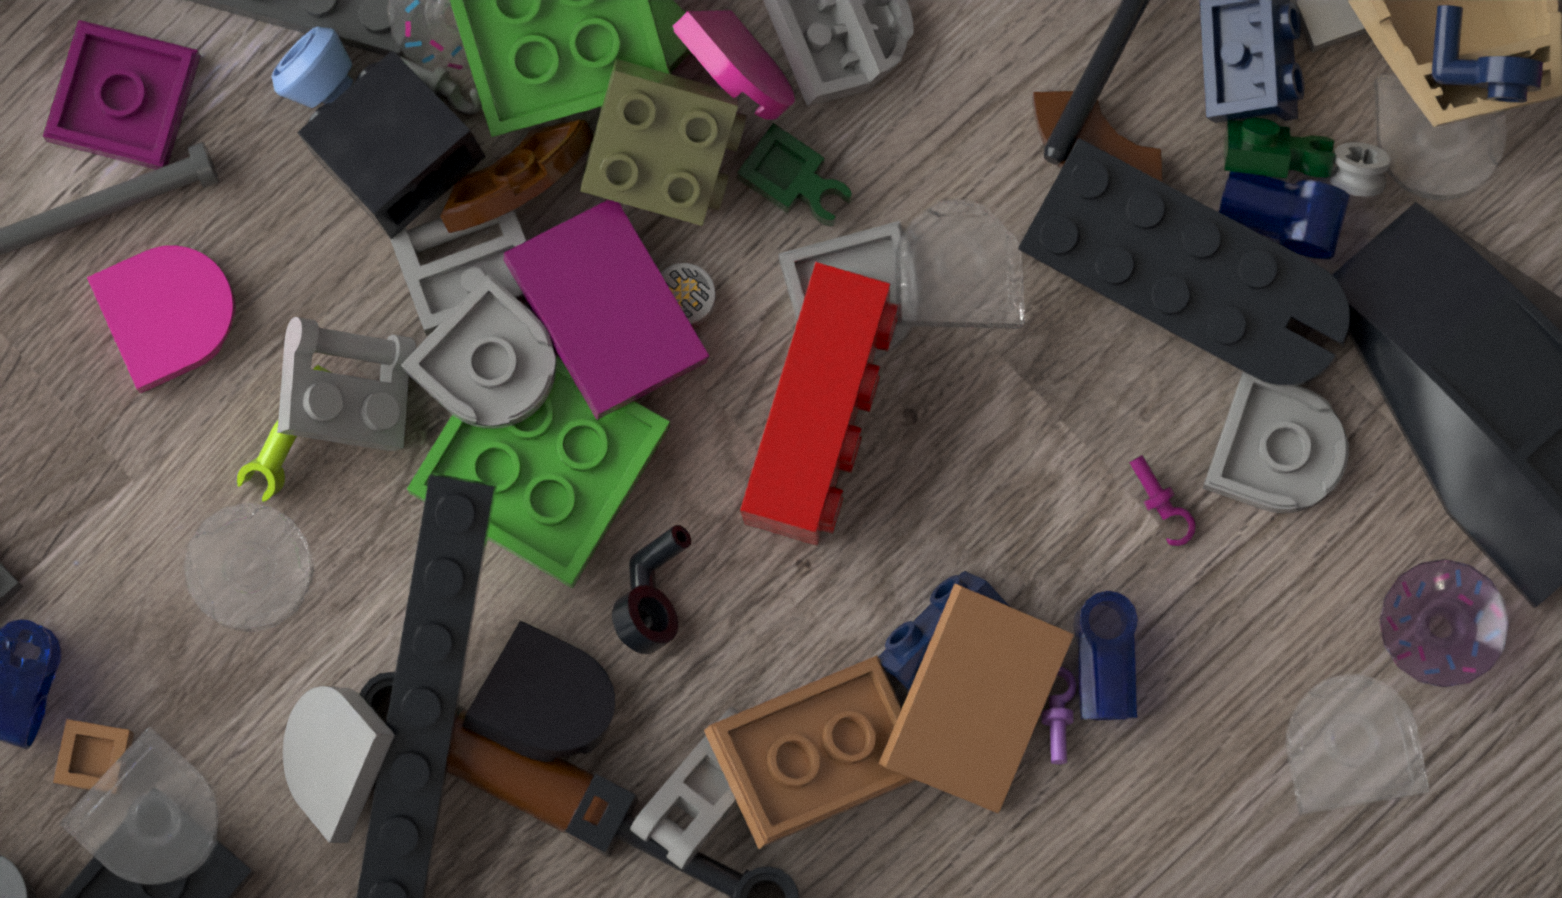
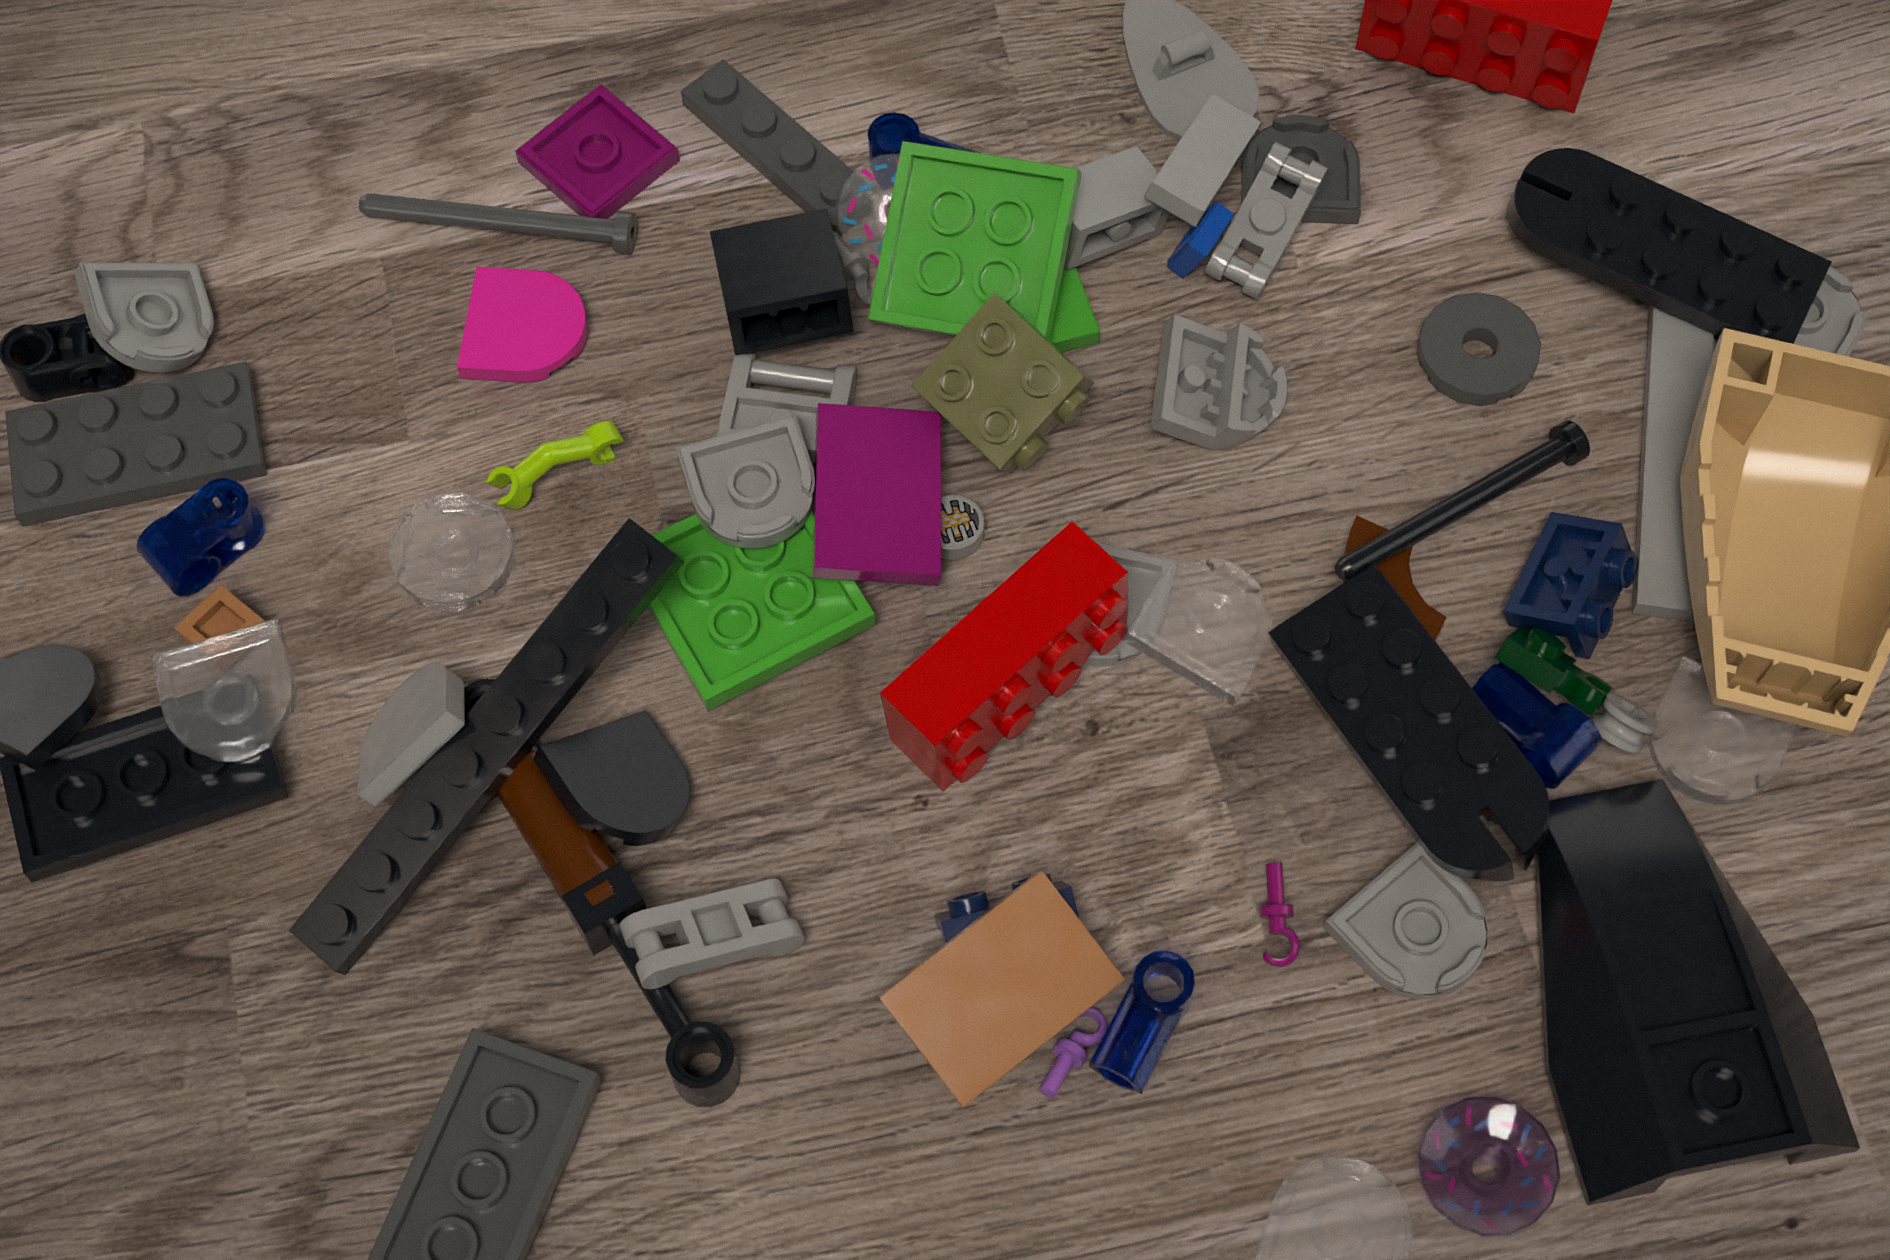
camera: 30 degrees right, 15 degrees down
light blue cone [272,27,353,108] -> none
light grey plate [277,317,416,451] -> none
reddish brown tile [440,119,594,233] -> none
black plate [612,525,692,654] -> none
dark pink tile [672,10,795,120] -> none
medium nougat tile [704,655,917,849] -> none
dark green plate [737,123,852,226] -> none
dark blue plate [1432,5,1543,103] -> none

